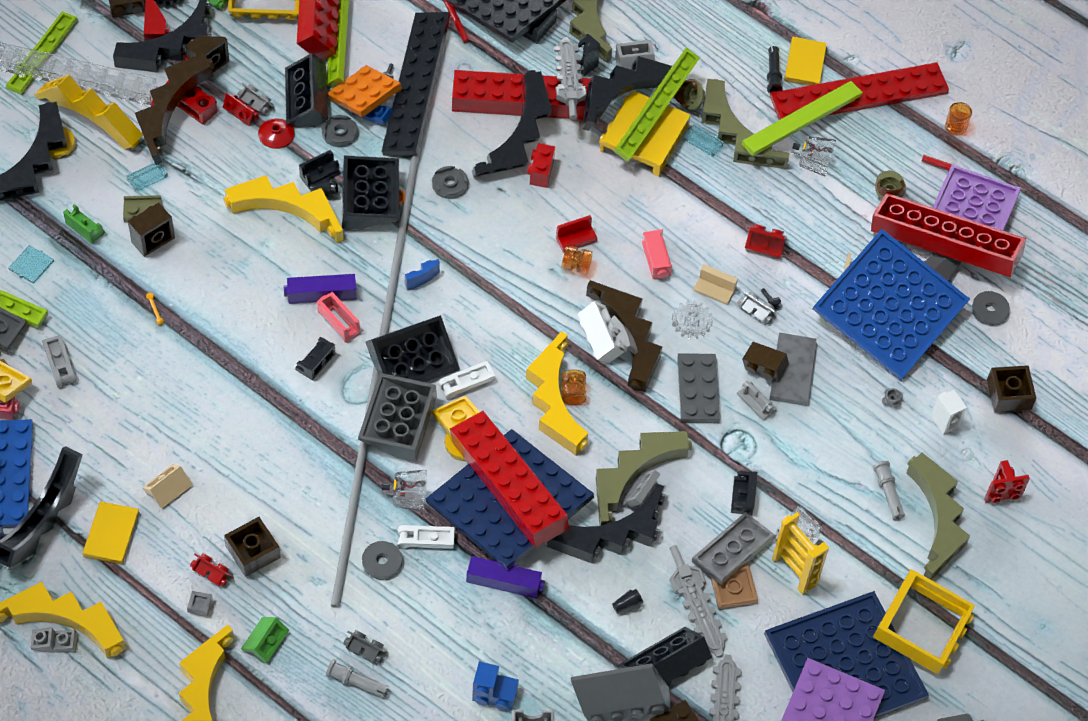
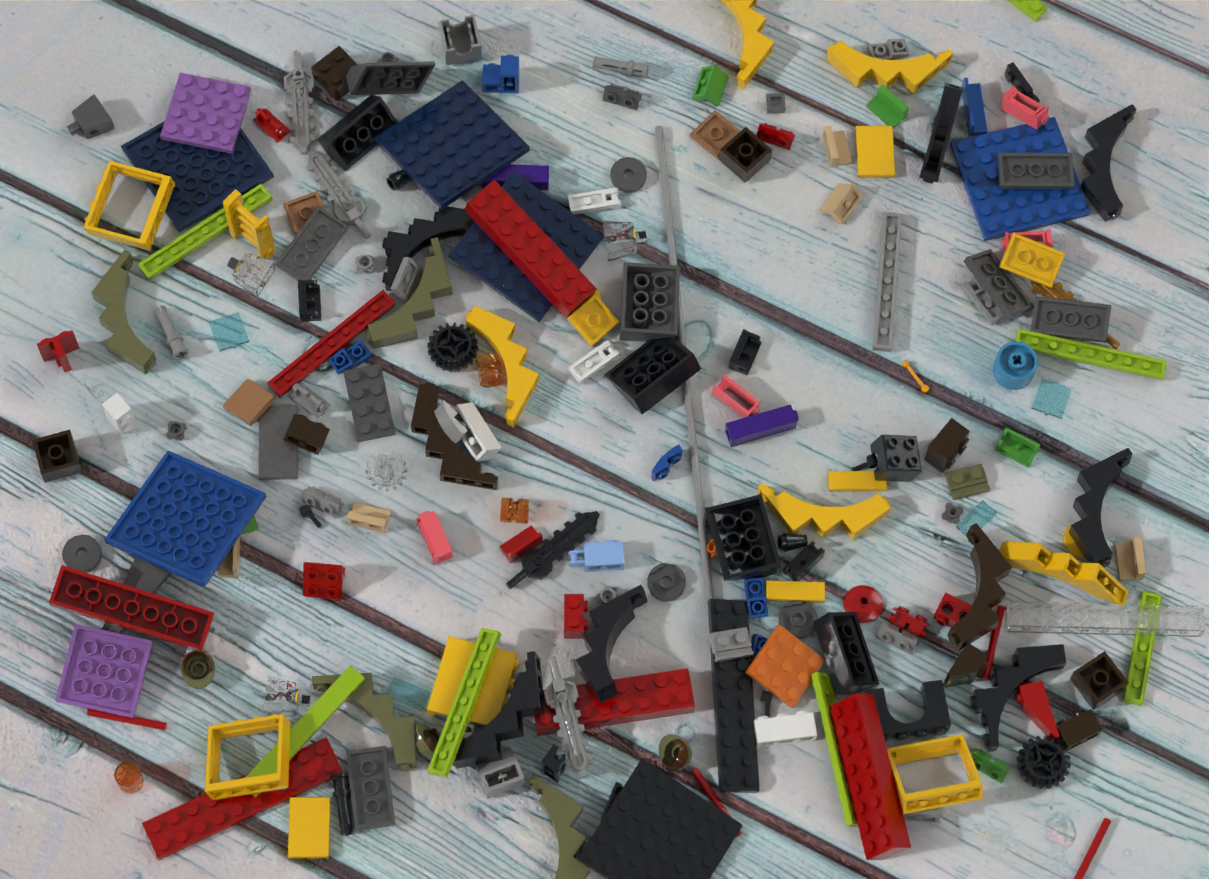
camera: 170 degrees right, 10 degrees up
none -> lime plate [138,184,272,281]
none -> yellow window [205,714,291,800]
none -> clear light blue piece [209,312,249,352]
none -> medium nougat tile [223,378,276,426]
none -> red hinge [253,108,291,143]
none -> red plate [267,290,396,398]
none -> blue slope [328,340,373,375]
none -> dark grey plate [346,746,395,831]
none -> light grey plate [355,255,375,274]
none -> dark blue plate [375,80,530,210]
none -> black gear [427,322,479,372]
none -> black bar [506,511,600,590]
none -> light blue brick [568,540,624,572]
none -> light grey plate [596,586,619,604]
none -> olive piece [659,734,693,771]
none -> medium nougat tile [690,110,740,159]
none -> light grey plate [708,627,754,663]
none -> blue slope [743,578,768,618]
none -> white brick [753,711,817,748]
none -> yellow tile [766,580,825,603]
none -> tan panel [822,126,852,167]
none -> yellow tile [828,471,887,492]
none -> black hand [852,455,877,471]
none -> black arch [863,680,951,742]
none -> bright green panel [866,85,909,129]
none -> black piece [870,434,922,482]
none -> light grey plate [872,212,902,352]
none -> flat silver plate [942,503,964,524]
none -> dark grey plate [963,249,1034,319]
none -> dark azure wheel [993,341,1038,390]
none -> dark brown brick [1070,651,1129,711]
none -> tan panel [1115,537,1146,581]

